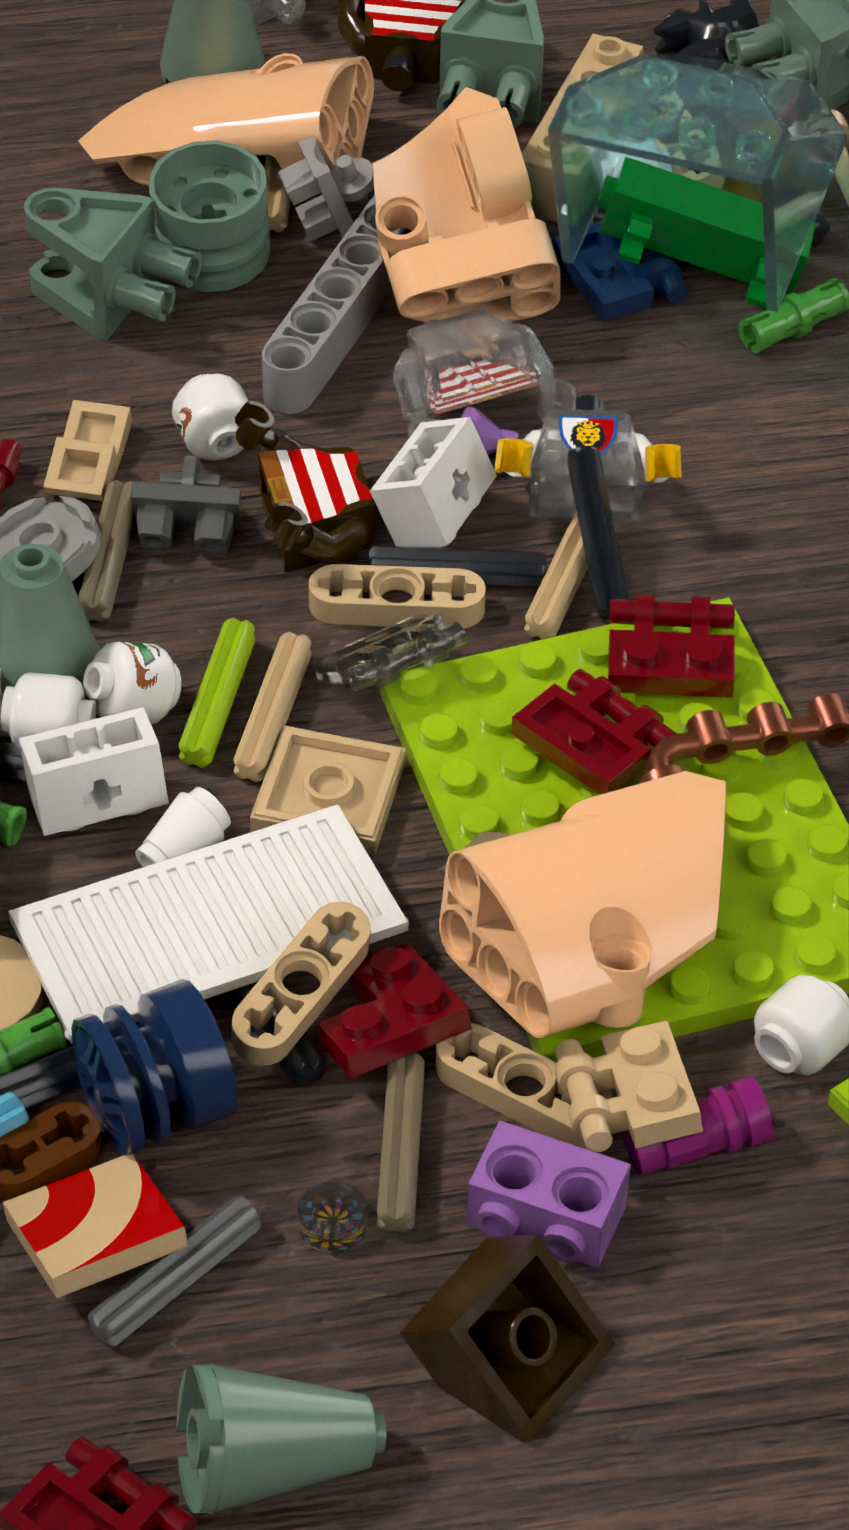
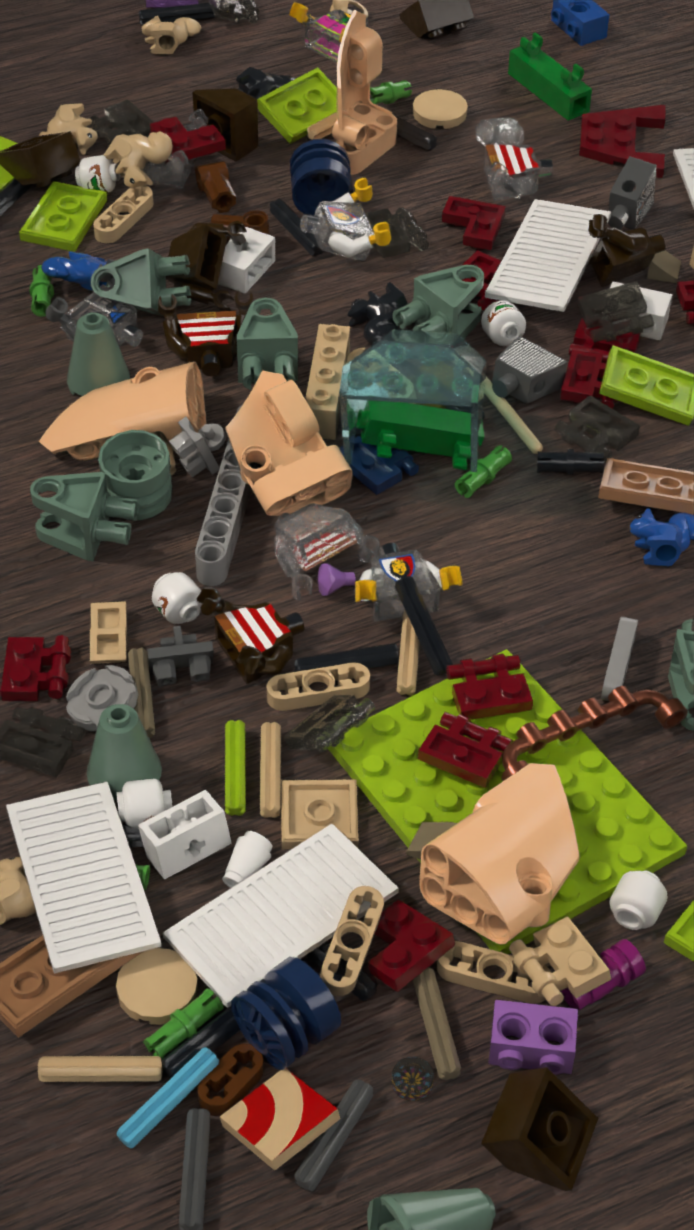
camera: 15 degrees left, 0 degrees up
white head [83,641,181,724] -> none
white brick [370,417,497,548] -> none

